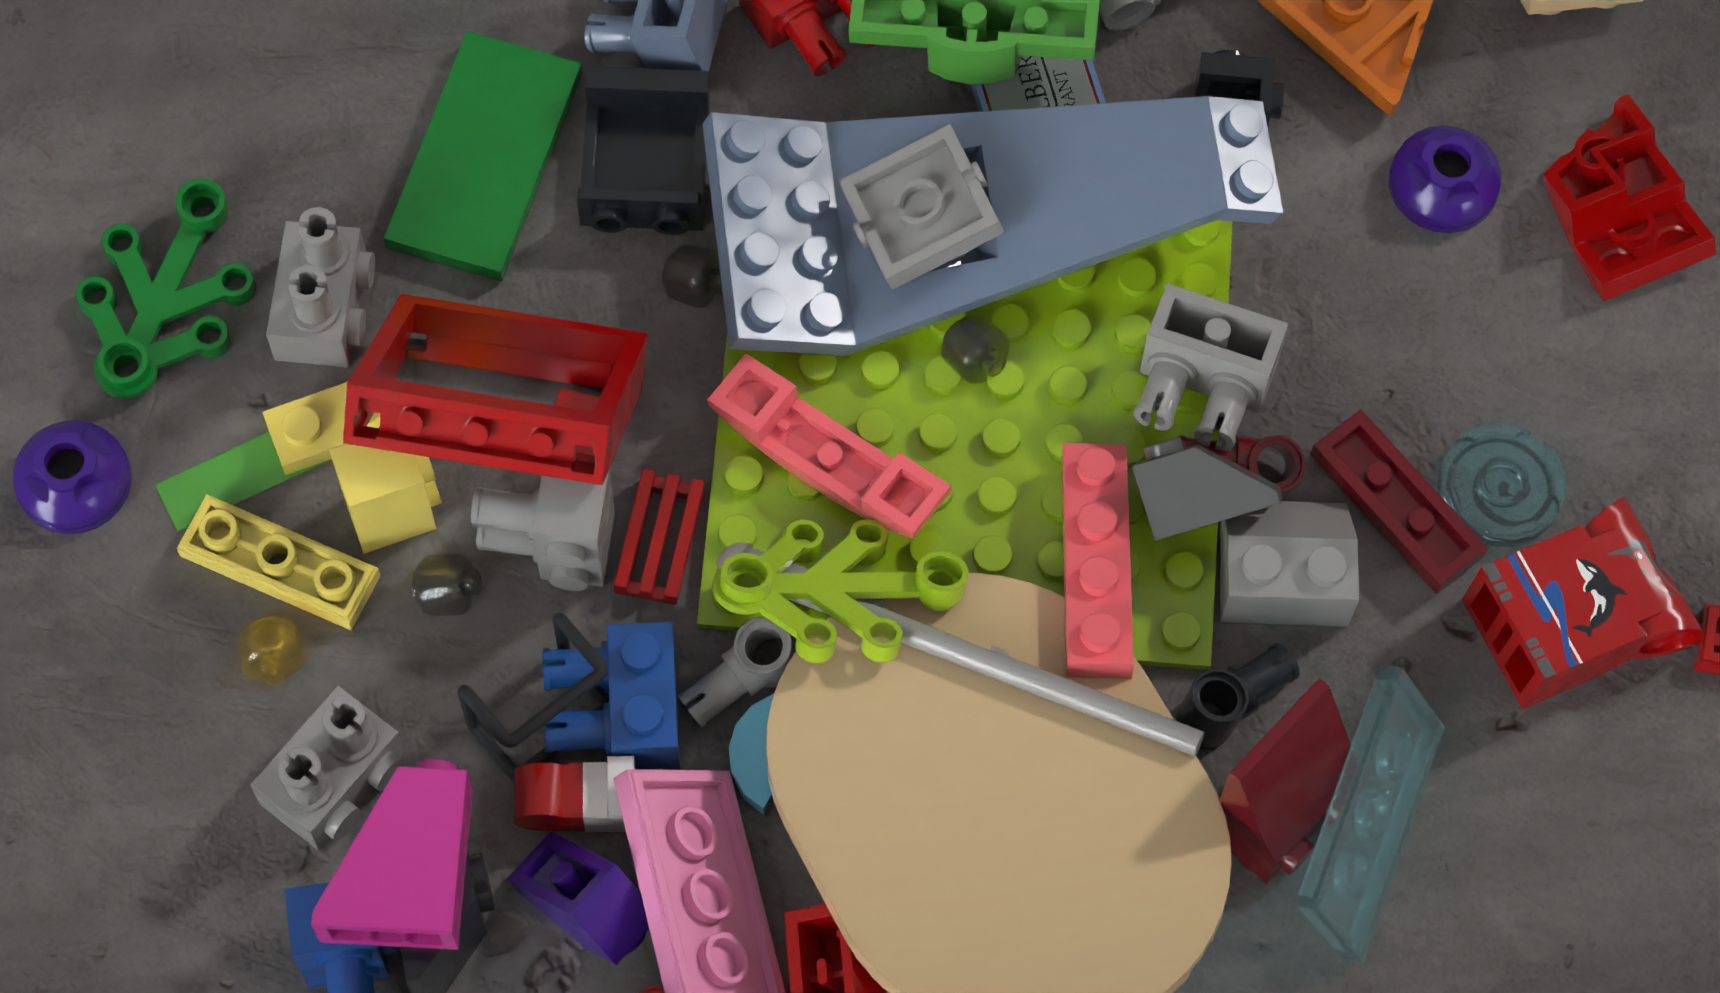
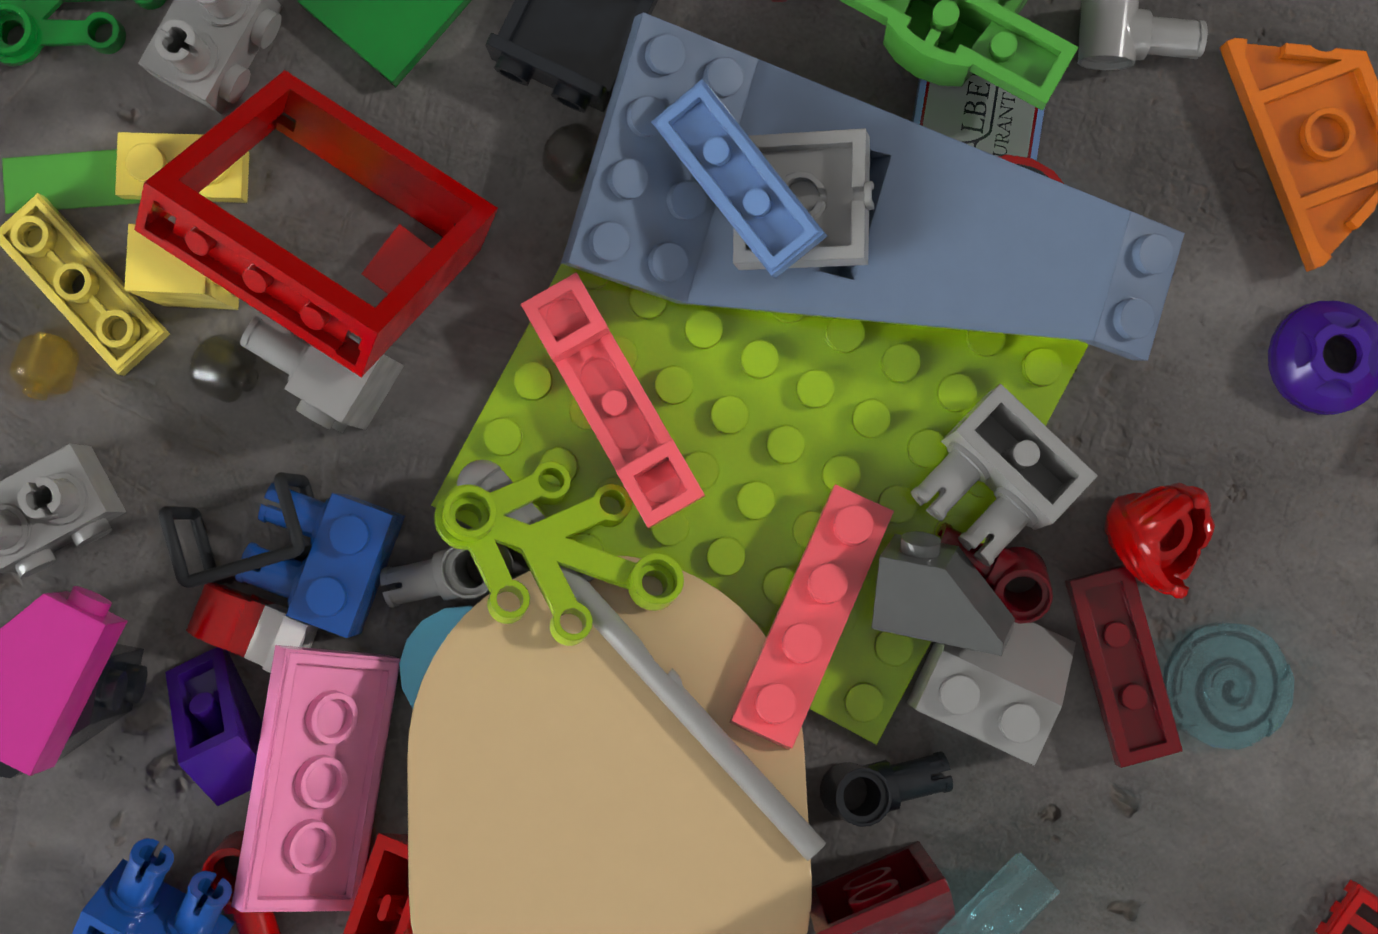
camera: 30 degrees right, 20 degrees up
red tile [614,469,705,605] -> none
clear smoke piece [941,315,1010,384] -> none
black bracket [1194,50,1284,126] -> none
red piece [1461,497,1704,710] -> none
none -> medium blue tile [651,79,827,279]
none -> red hair [1104,483,1215,599]

